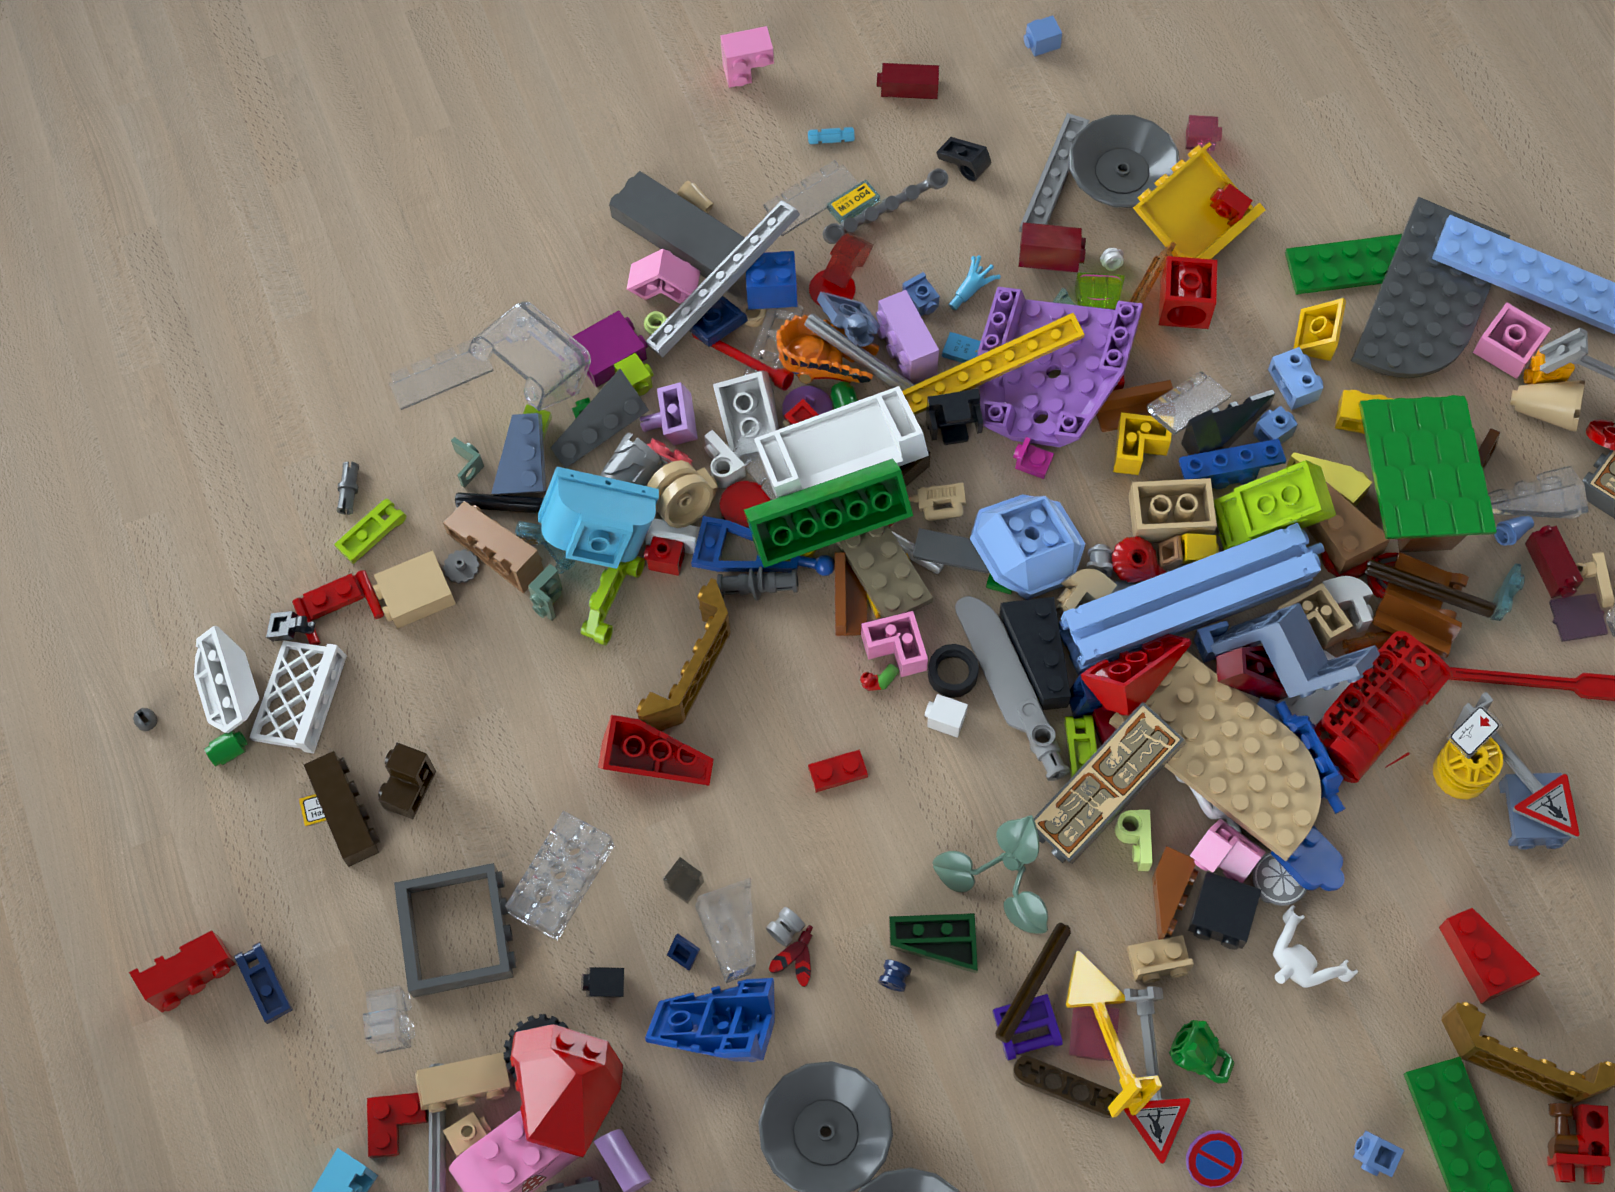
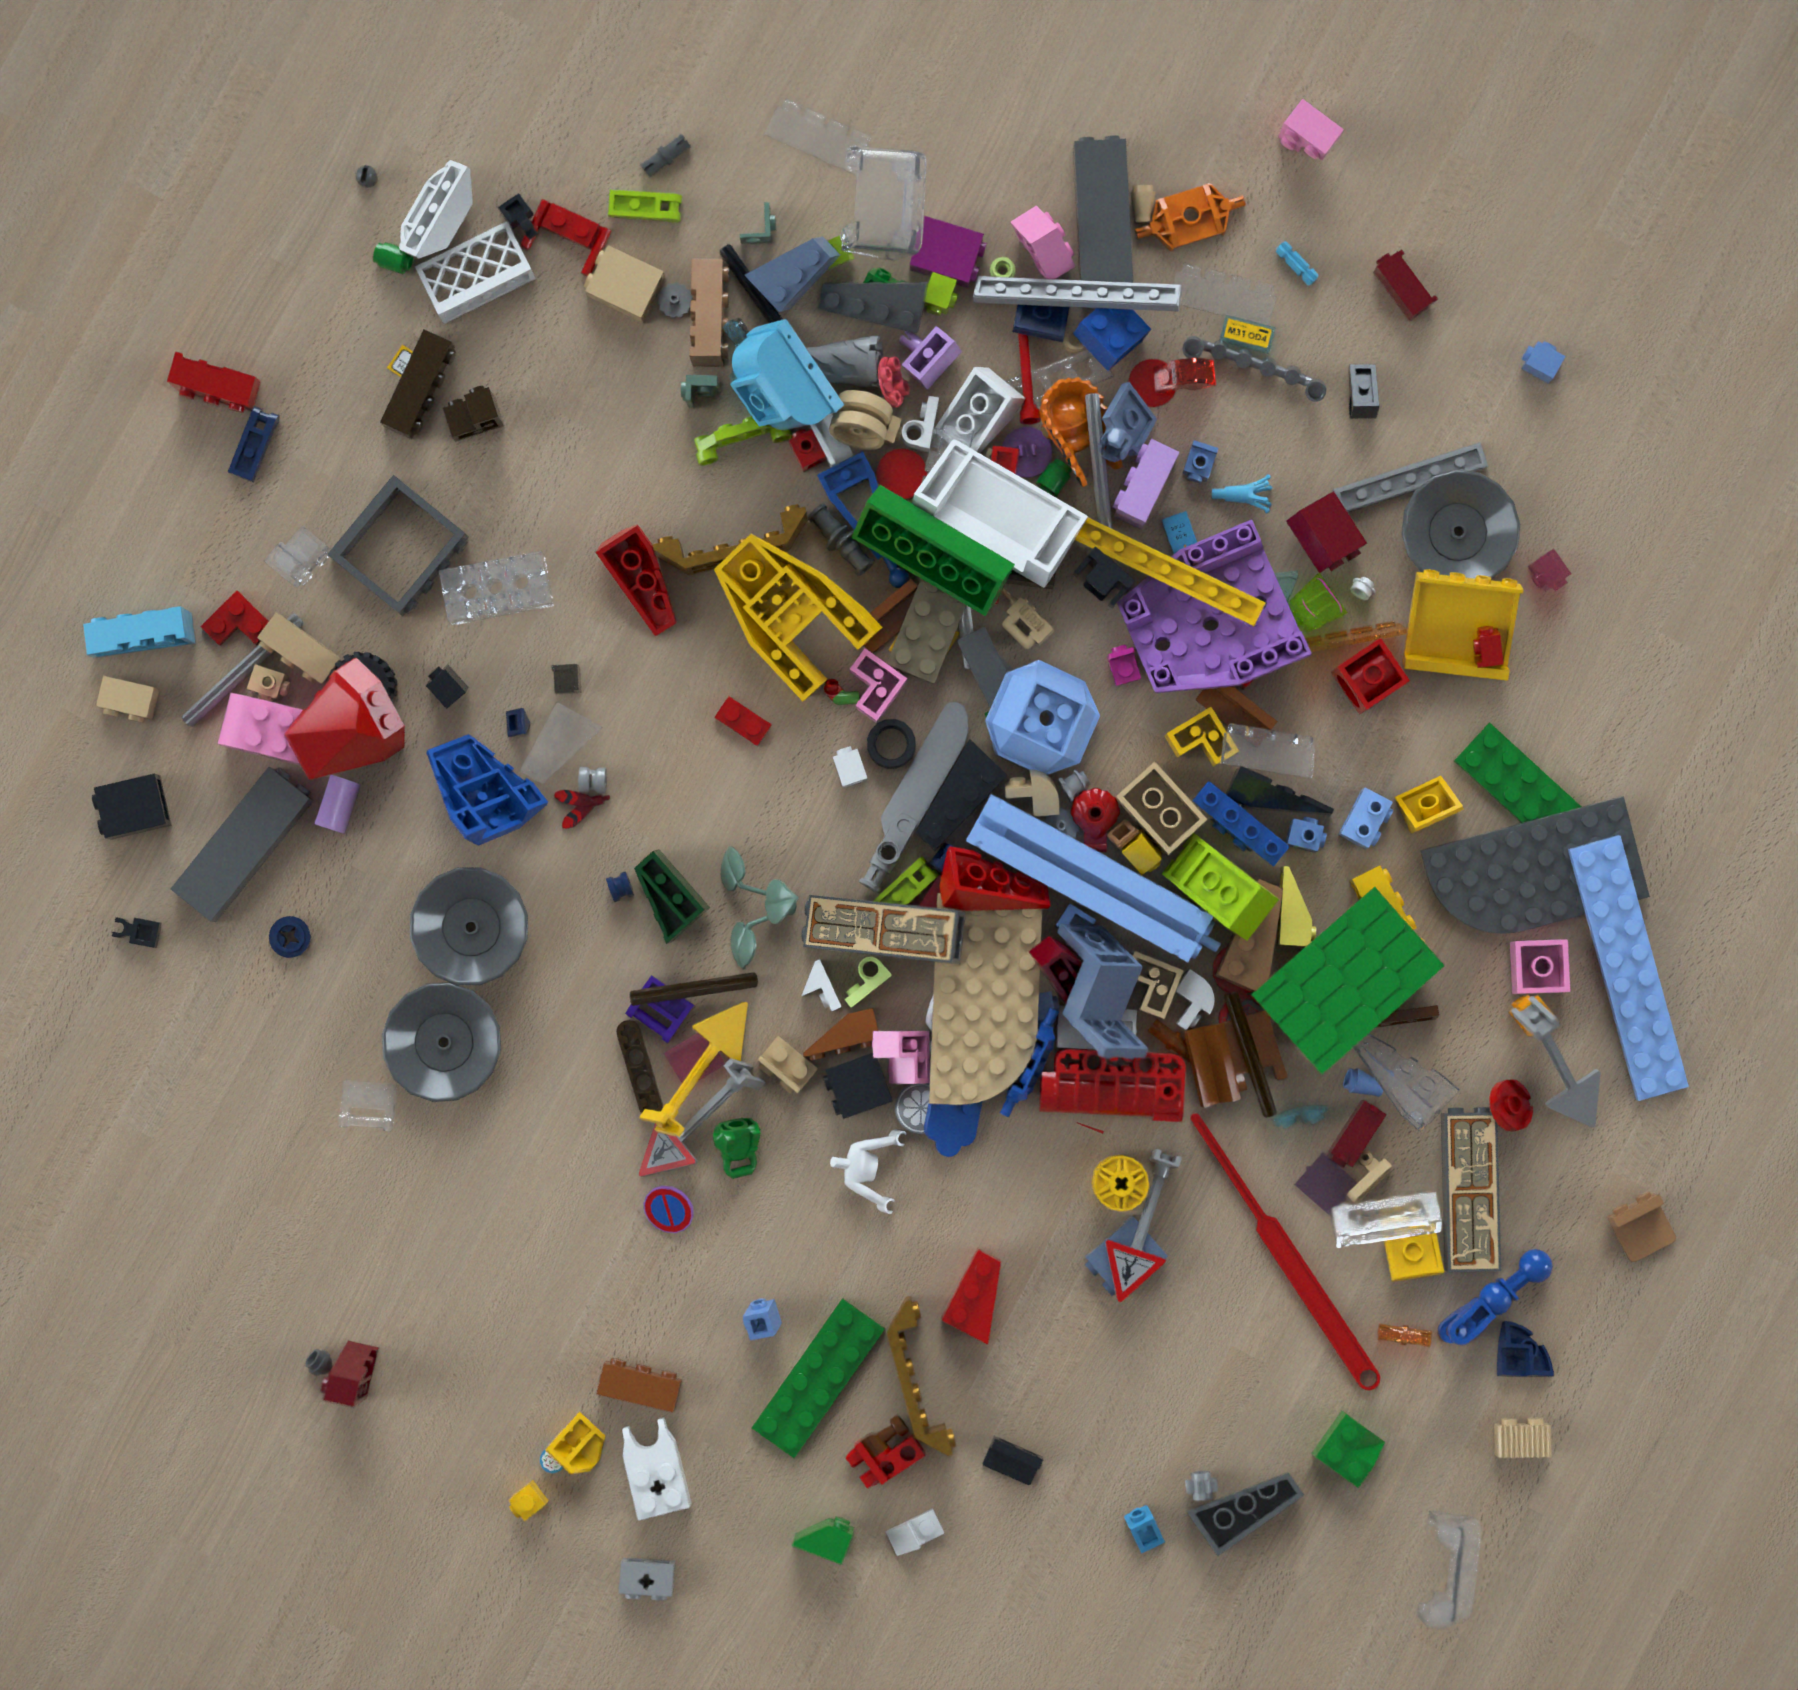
camera: 50 degrees right, 20 degrees up
white sticker [1446,703,1503,760] -> none
tan cone [1510,380,1585,432] -> none
none -> yellow wedge [714,534,883,701]
none -> white slope [802,959,842,1011]
none -> orange plate [1135,183,1246,252]

